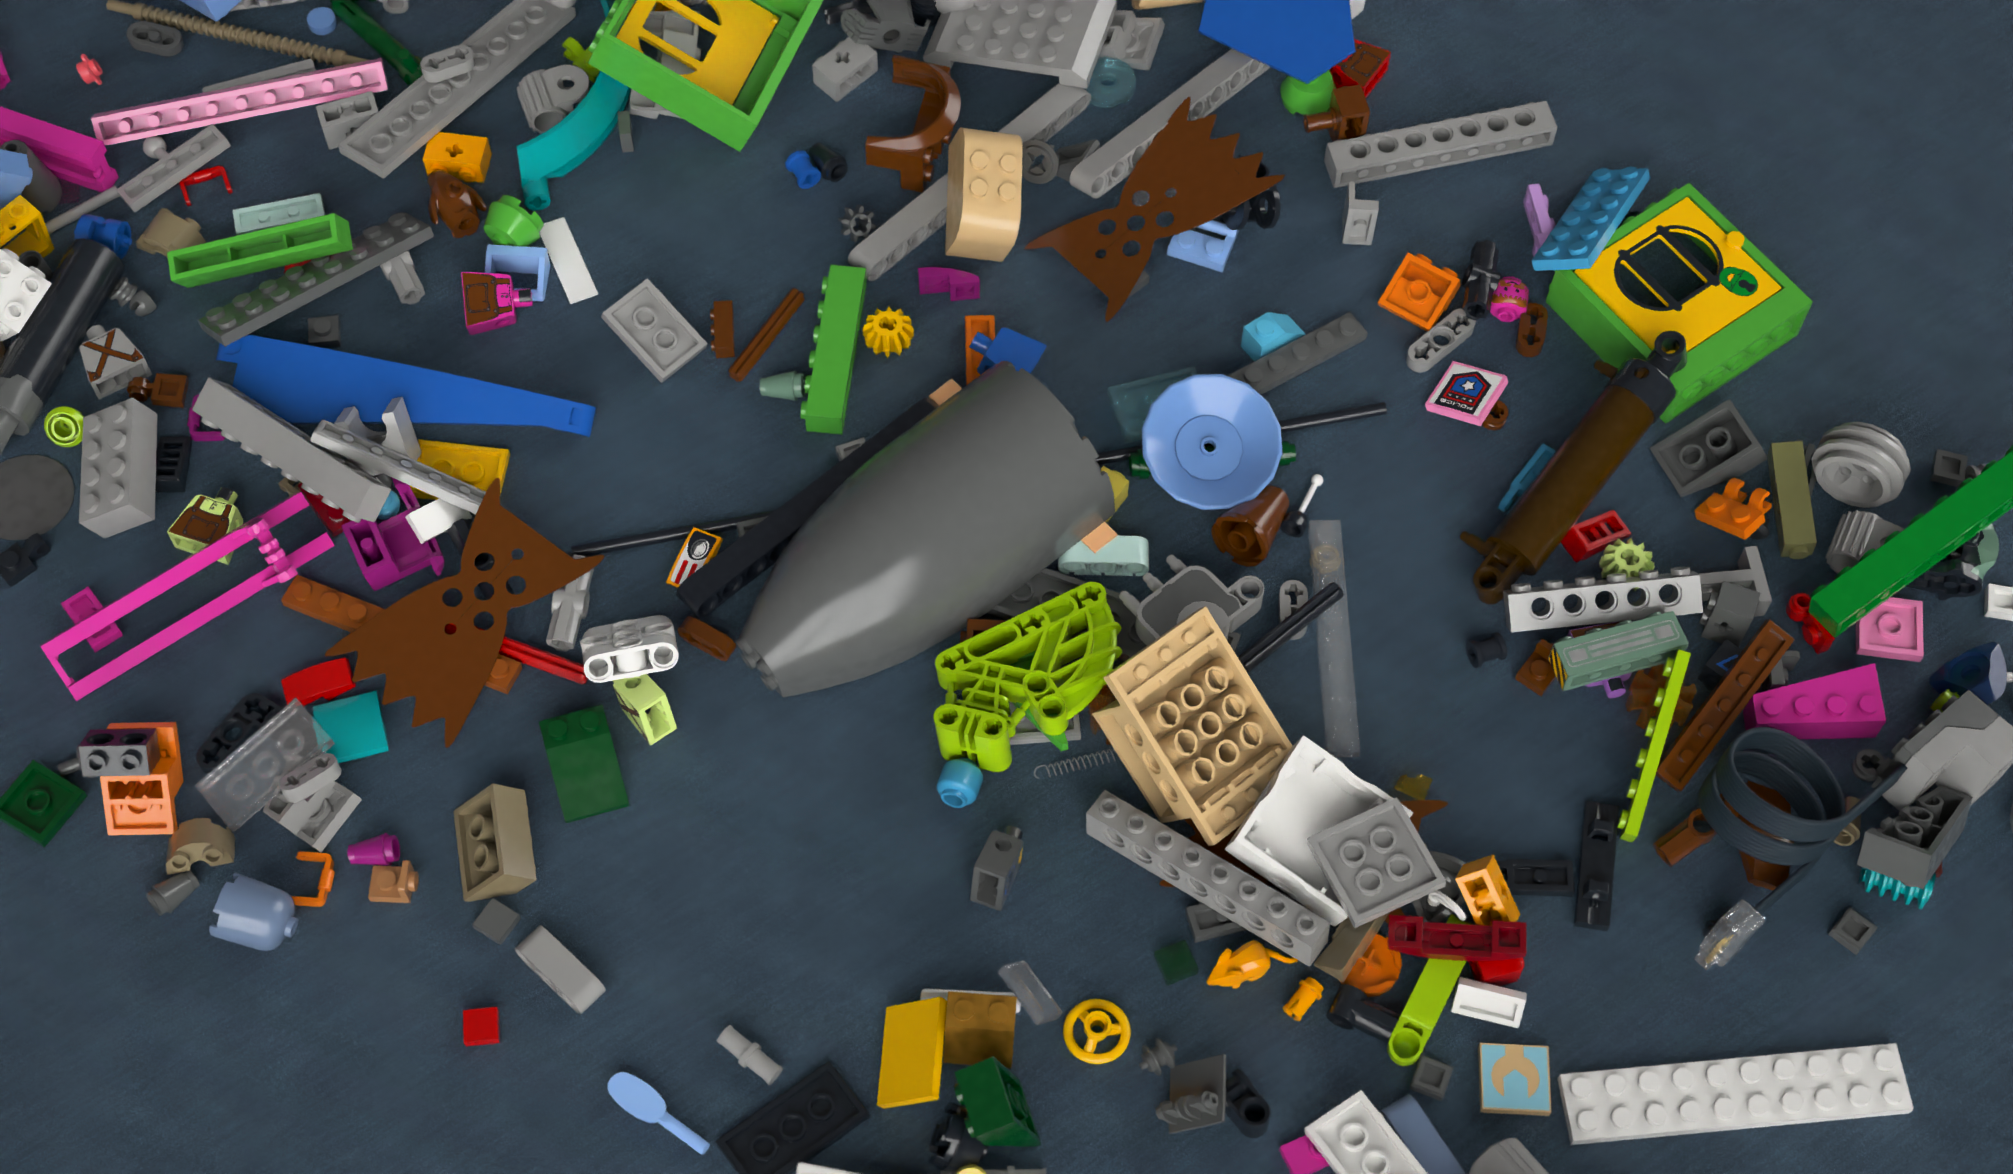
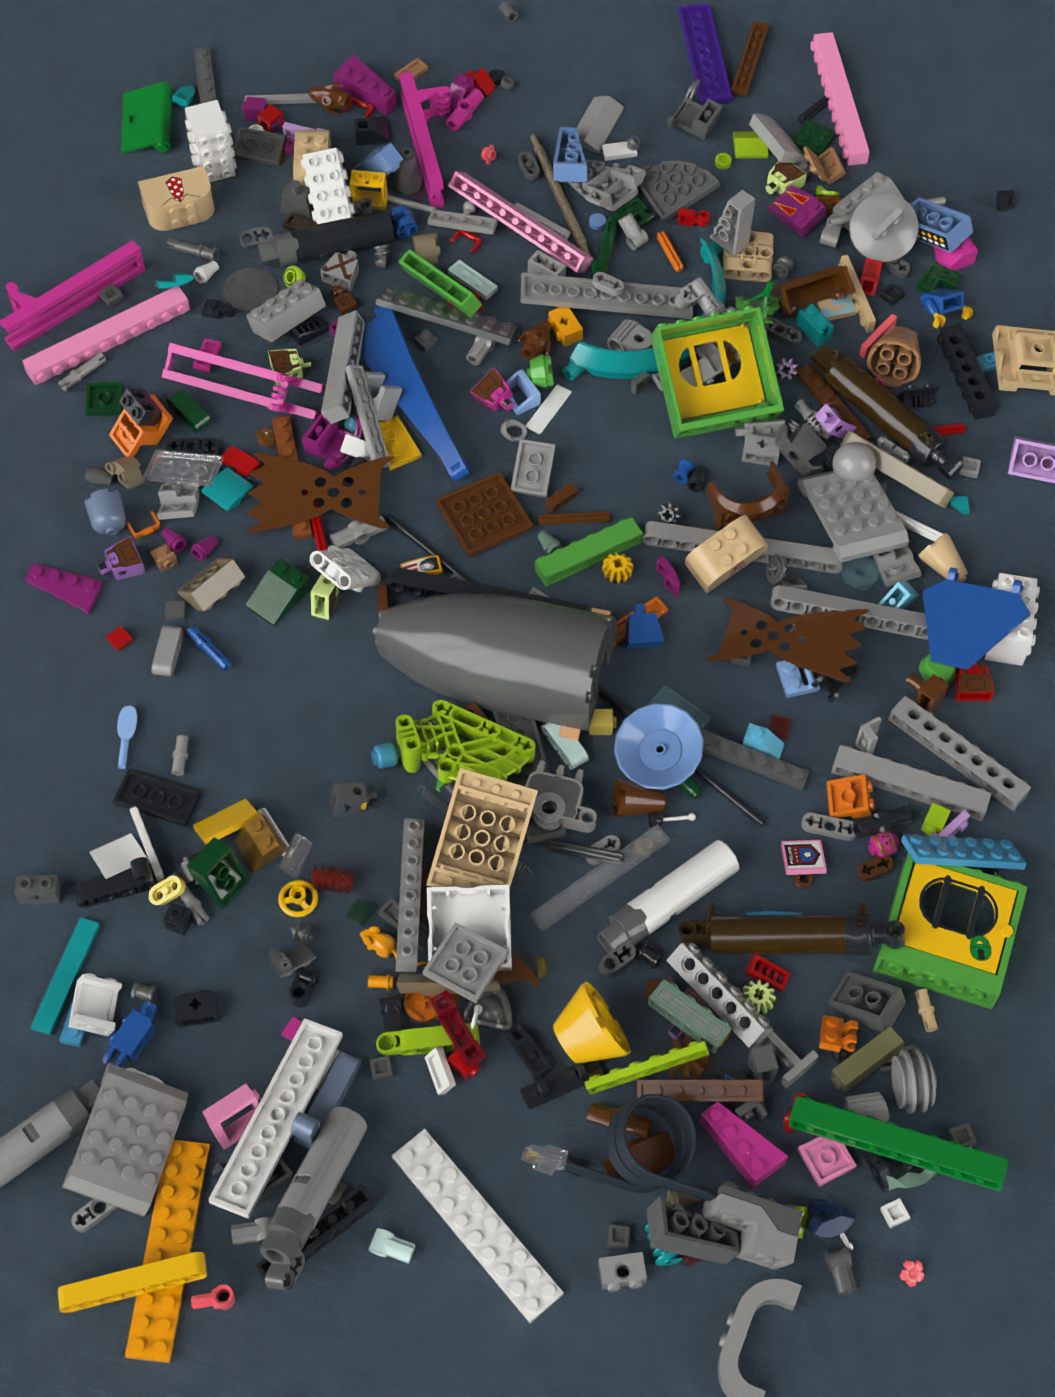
camera: 55 degrees right, 0 degrees up
light grey beam [279,753,342,803] -> none
light orange brick [1455,855,1520,926] -> none
tile [1478,1043,1551,1116] -> none
none -> magenta wing [25,563,103,615]
none -> torso [97,536,145,580]
none -> dark green beam [166,388,211,433]
none -> blue pin [187,625,233,671]
none -> magenta cone [191,535,218,561]
none -> clear orange plant [255,427,275,448]
none -> clear red piece [311,864,354,894]
none -> reddish brown plate [435,472,533,558]
none -> light grey piece [500,419,527,442]
none -> yellow cone [553,981,631,1064]
none -> white piece [597,840,739,976]
none -> light grey brick [598,1252,647,1292]
none -> light grey hinge [735,419,785,438]
none -> clear red tile [769,715,791,739]
none -> light grey brick [831,745,991,821]
none -> medium azure slope [879,582,920,610]
none -> tan pin [914,989,939,1032]
none -> lime brick [921,803,951,836]

